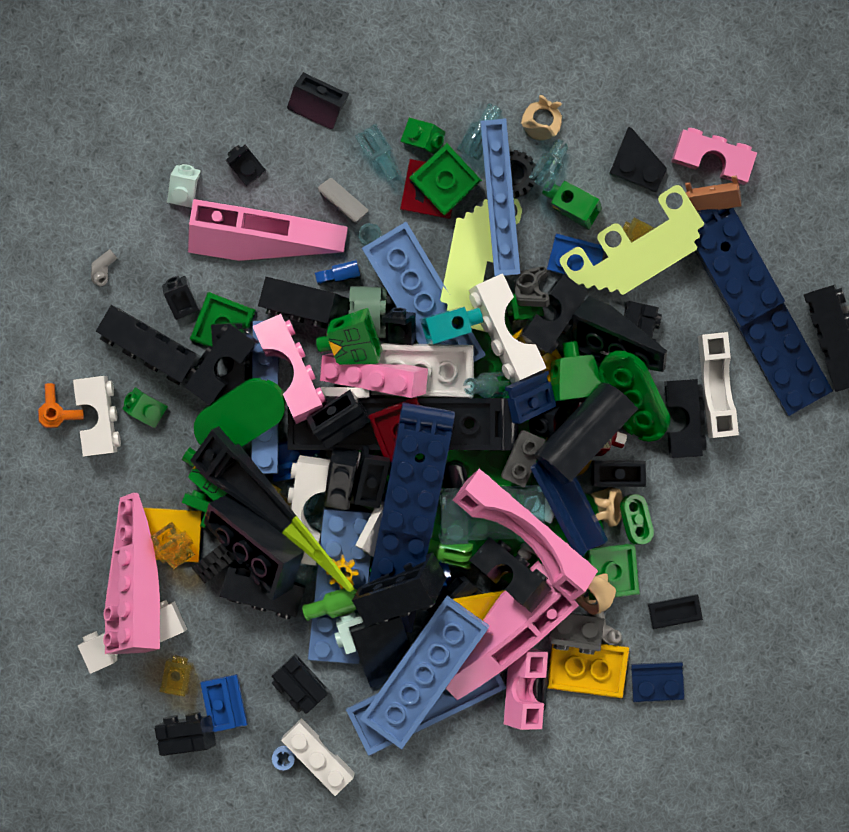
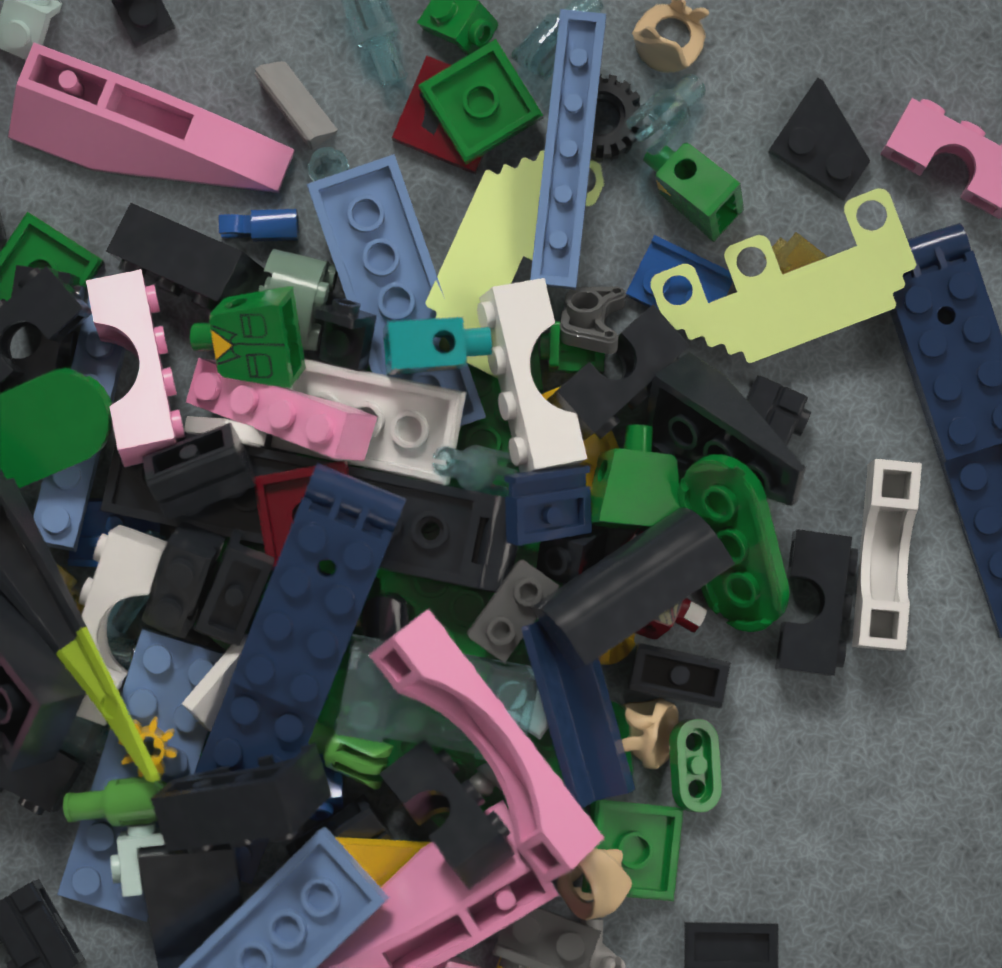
camera: 15 degrees right, 5 degrees down
nougat hinge [685,175,741,211] -> none

